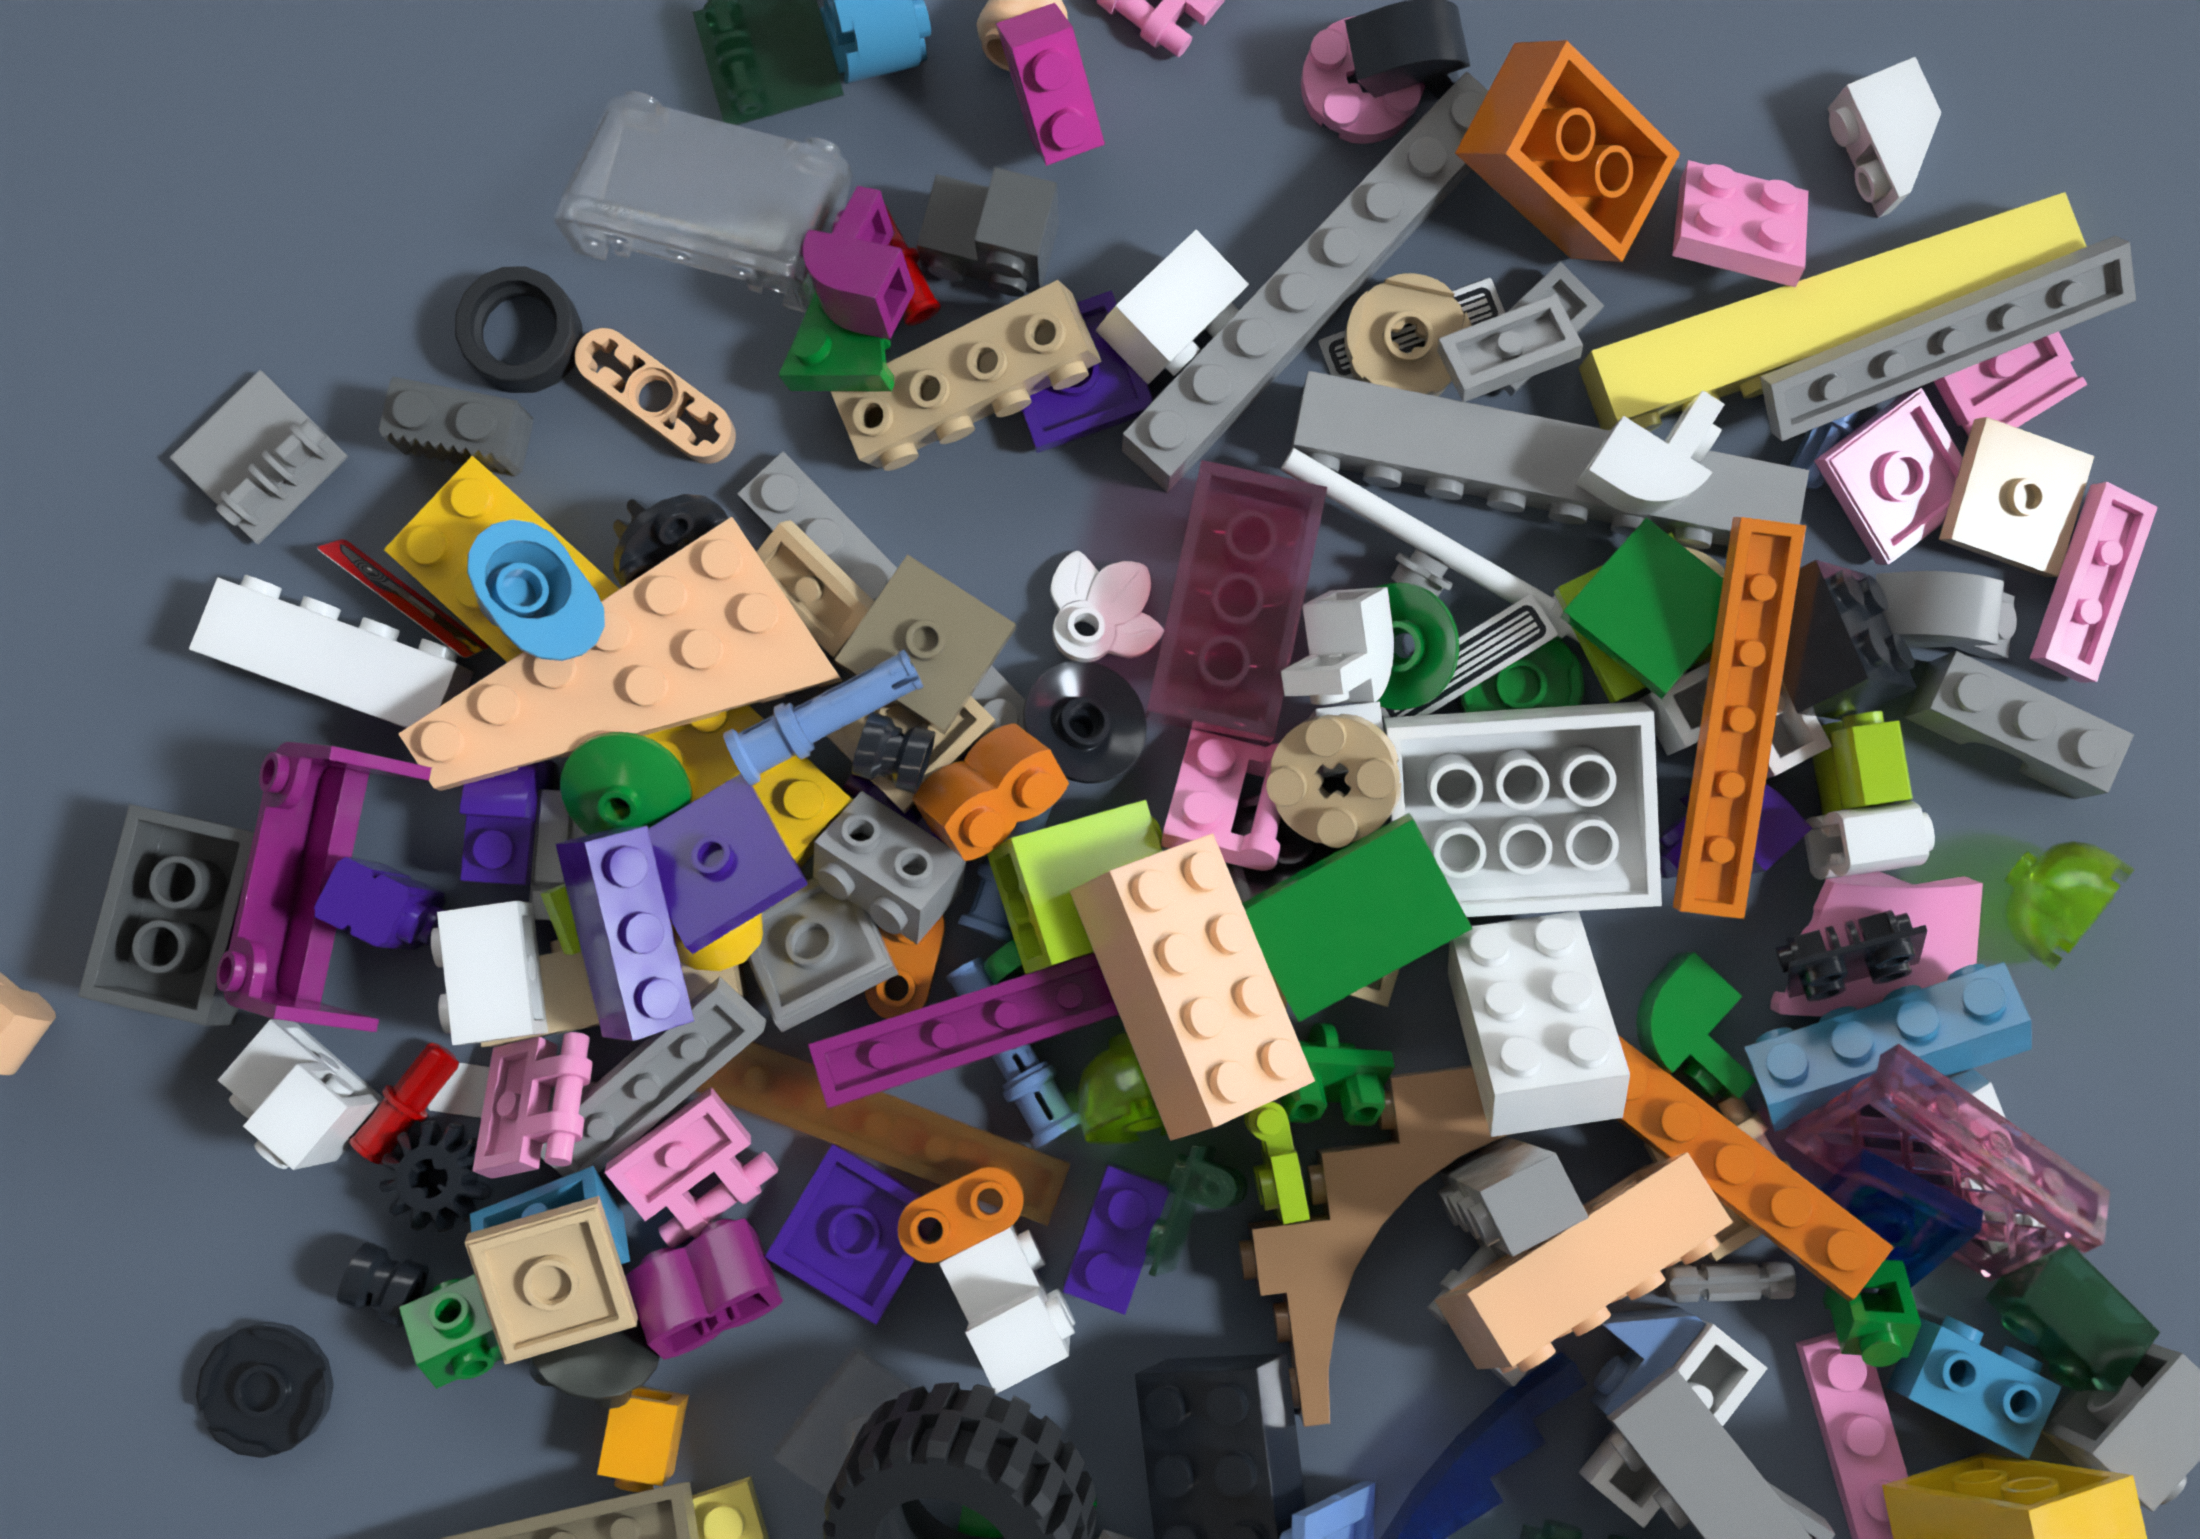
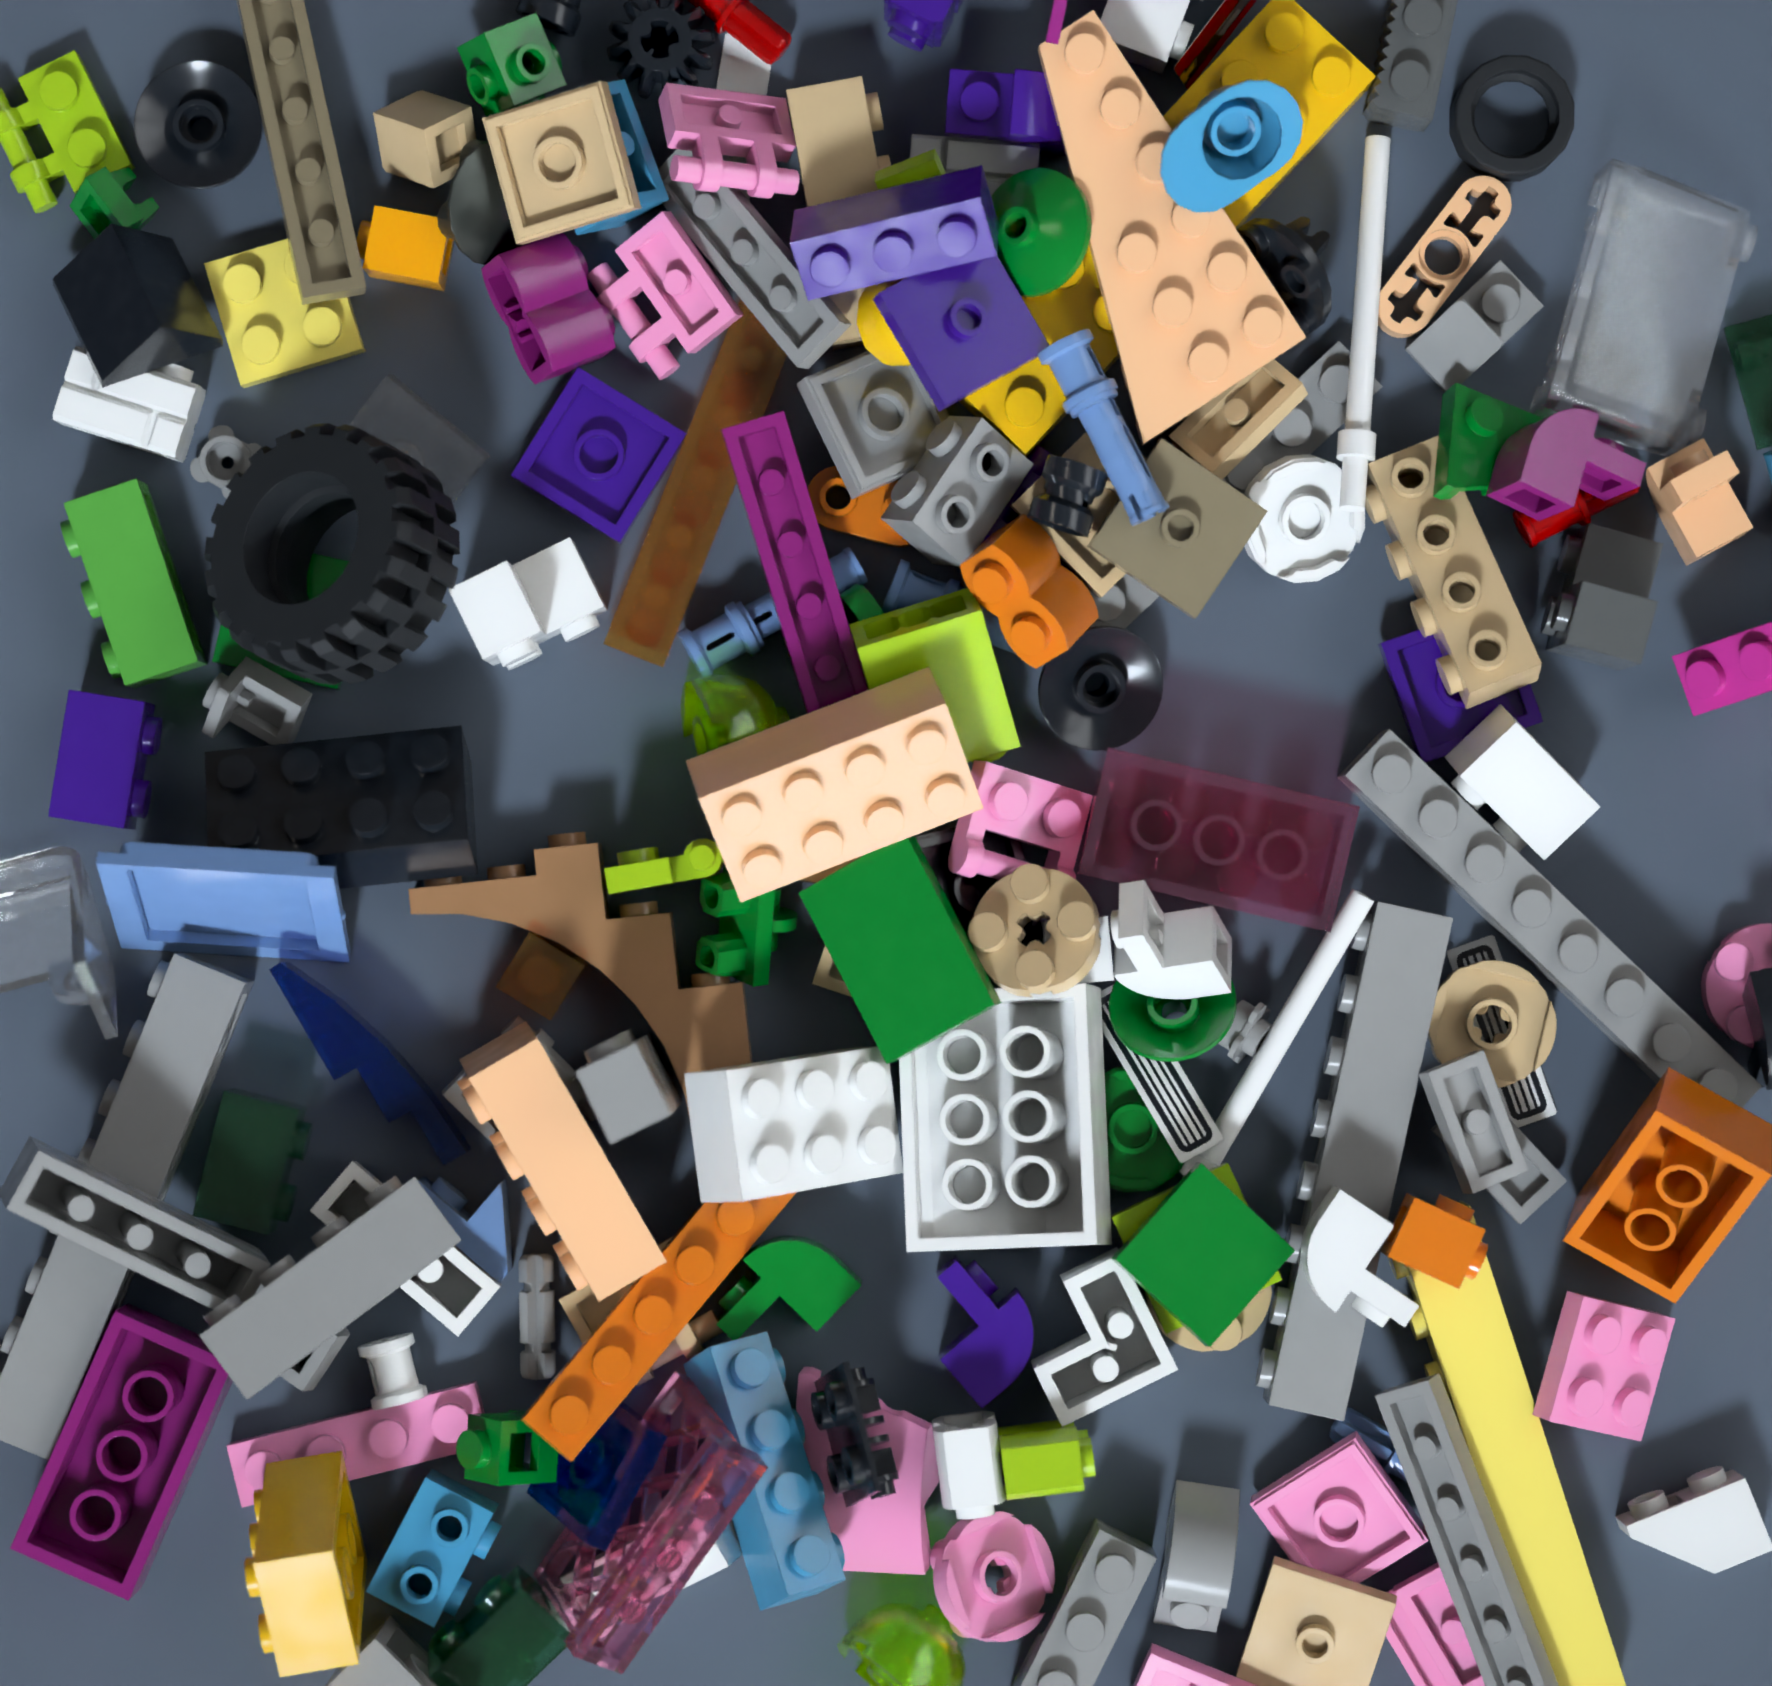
camera: 90 degrees right, 5 degrees up
white brick [431,901,548,1045] -> none
orange plate [898,1166,1024,1263] -> none
white plate [1050,551,1164,662] -> none
dark purple brick [1063,1161,1170,1315] -> none
clear green hinge [1145,1145,1248,1277] -> none
orange plate [1672,517,1806,919] -> none
black brick [1782,560,1917,720] -> none
none -> white bush [357,1333,428,1410]
none -> tan panel [373,90,476,188]
none -> clear orange brick [496,932,589,1021]
none -> bright pink plate [930,1511,1055,1642]
none -> white tile [1244,454,1365,583]
none -> white bar [1336,135,1391,512]
none -> orange brick [1380,1193,1488,1289]
none -> light grey slope [1405,260,1544,392]
none -> light nougat brick [1646,438,1753,566]

